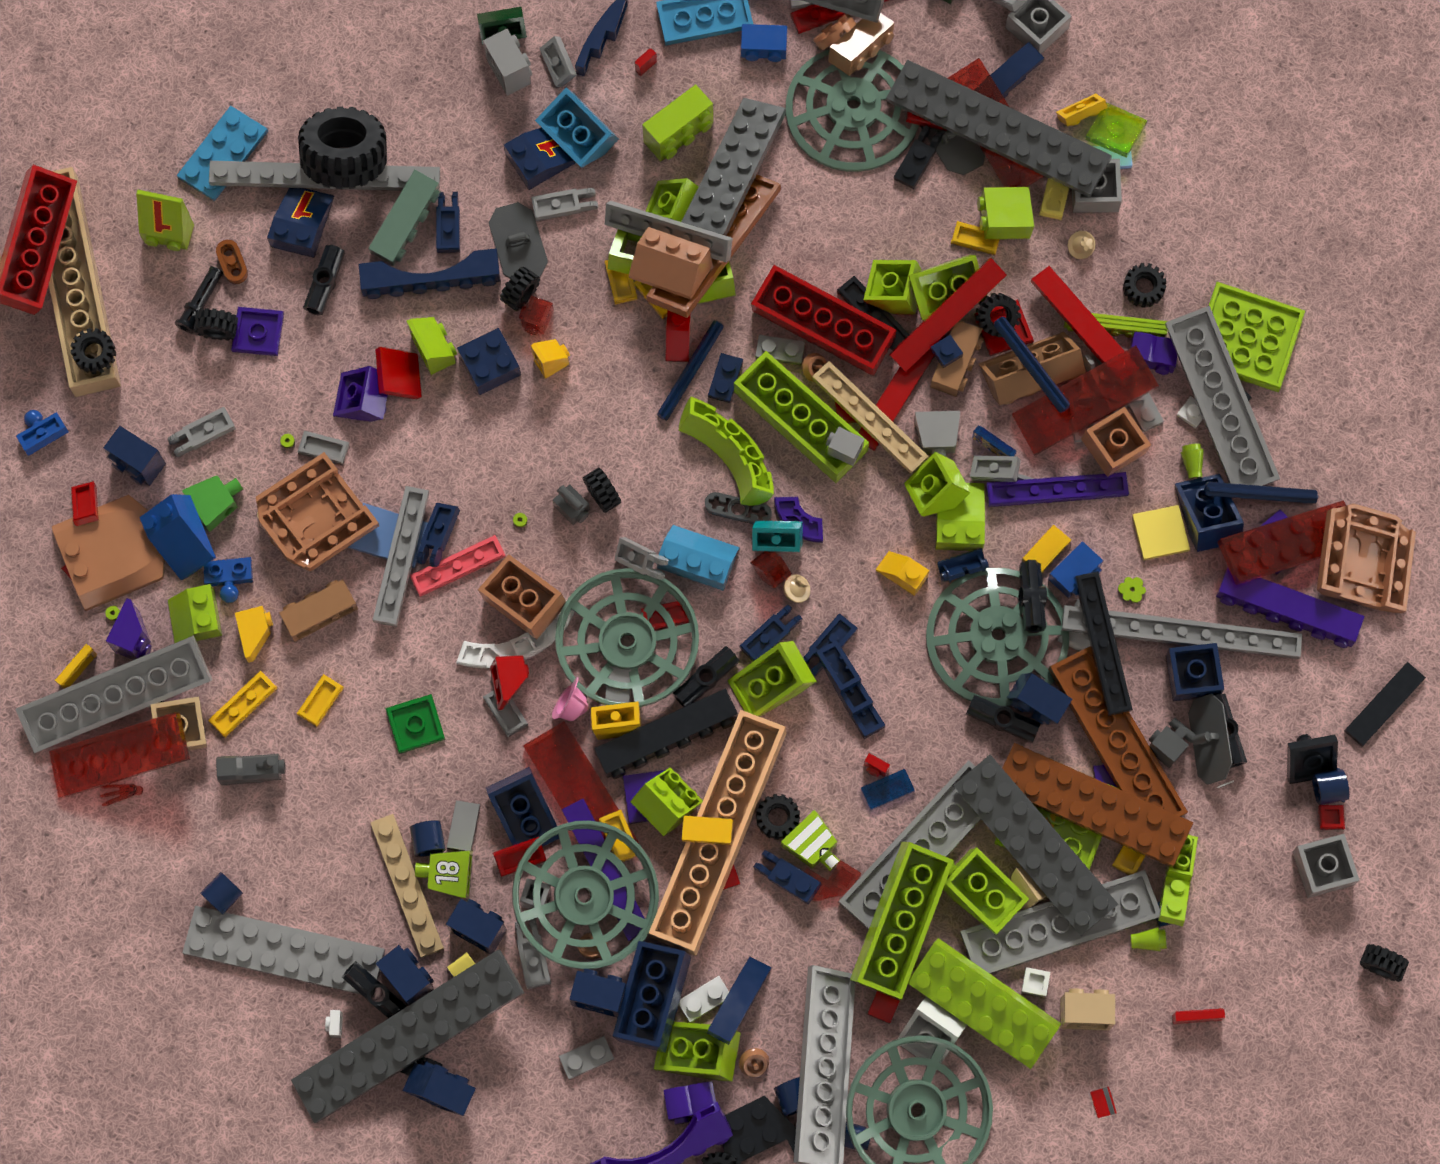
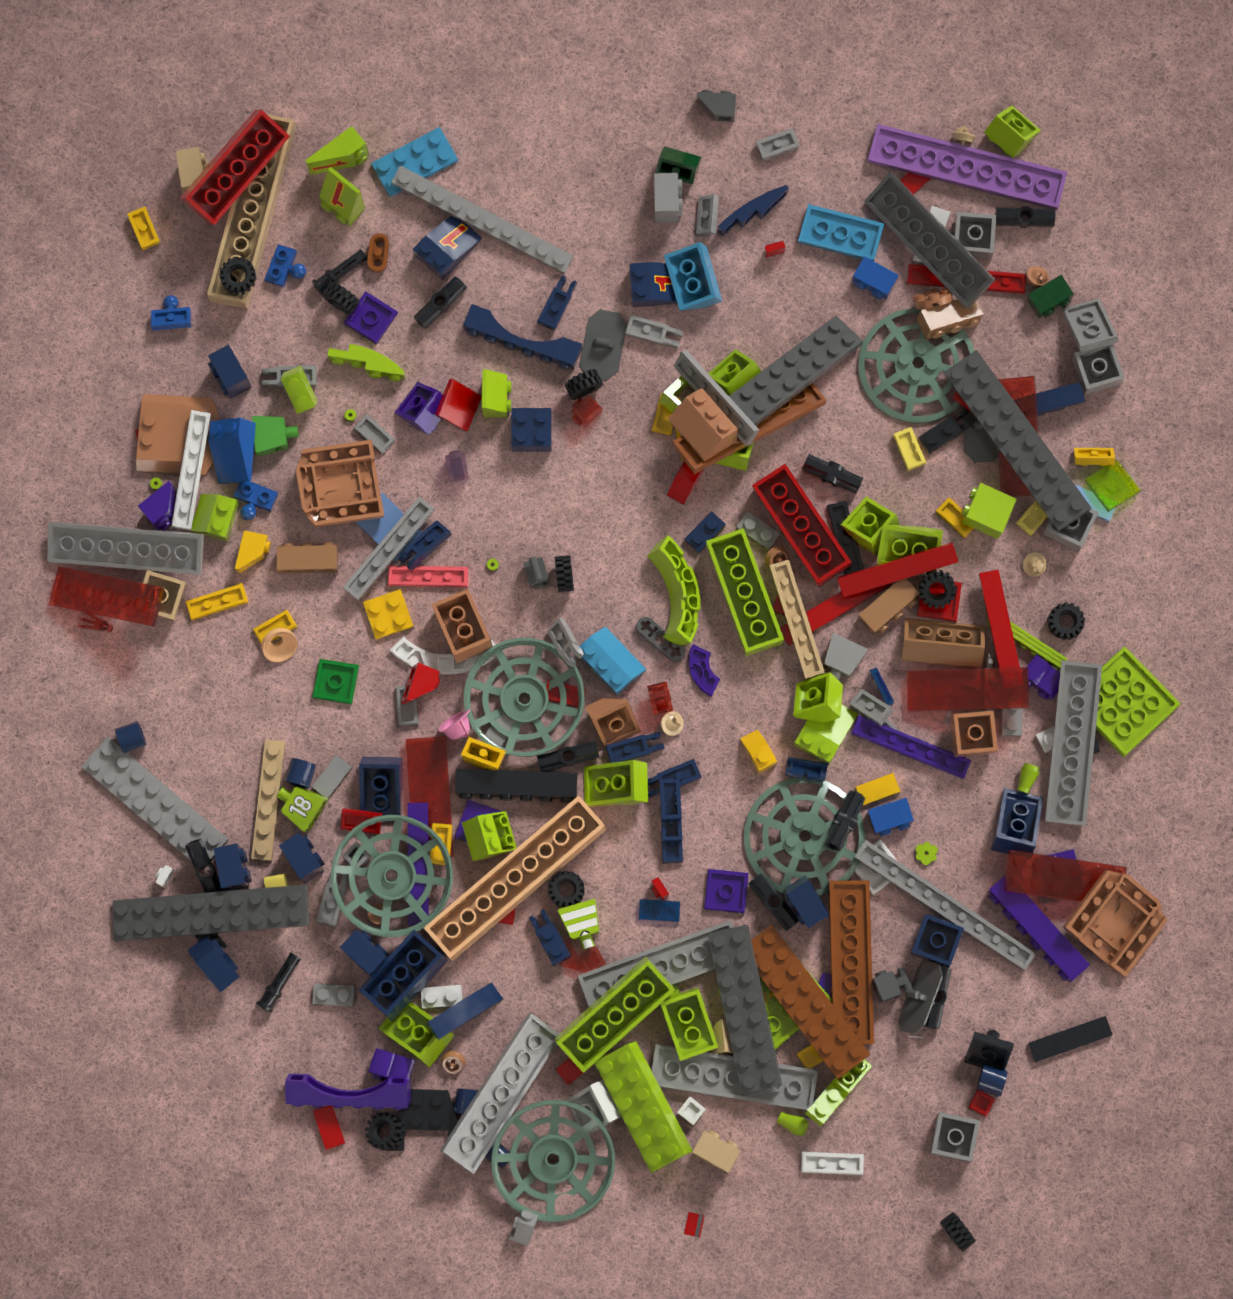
camera: 30 degrees right, 5 degrees up
yellow tile [55,644,97,689] -> none
red tile [71,481,99,526] -> none
dark grey piece [216,754,286,785] -> none
black tyre [298,106,387,190] -> none
sand green brick [368,169,441,266] -> none
yellow slope [530,339,570,379] -> none
lime brick [642,84,714,162] -> none
dark blue axle [657,320,724,421] -> none
yellow tile [682,816,733,845] -> none
teal brick [752,521,803,552] -> none
light grey brick [826,427,864,466] -> none
dark blue plate [930,335,963,368] -> none
dark blue axle [994,317,1070,413] -> none
black tile [1074,571,1133,716] -> none
light yellow tile [1132,505,1190,561] -> none
red tile [1172,1008,1225,1024] -> none
dark blue axle [1204,482,1318,504] -> none
none -> white tile [171,410,211,531]
none -> black pin [256,953,301,1013]
none -> light nougat piece [261,628,298,662]
none -> blue plate [264,244,307,288]
none -> lime brick [281,365,317,414]
none -> lime slope [305,126,369,175]
none -> lime slope [327,344,406,382]
none -> yellow plate [363,589,414,640]
none -> clear purple brick [445,450,469,482]
none -> nougat slope [585,698,641,749]
none -> dark purple tile [704,869,749,914]
none -> white tile [801,1152,864,1175]
none -> black piece [802,454,863,494]
none -> light yellow plate [893,427,926,471]

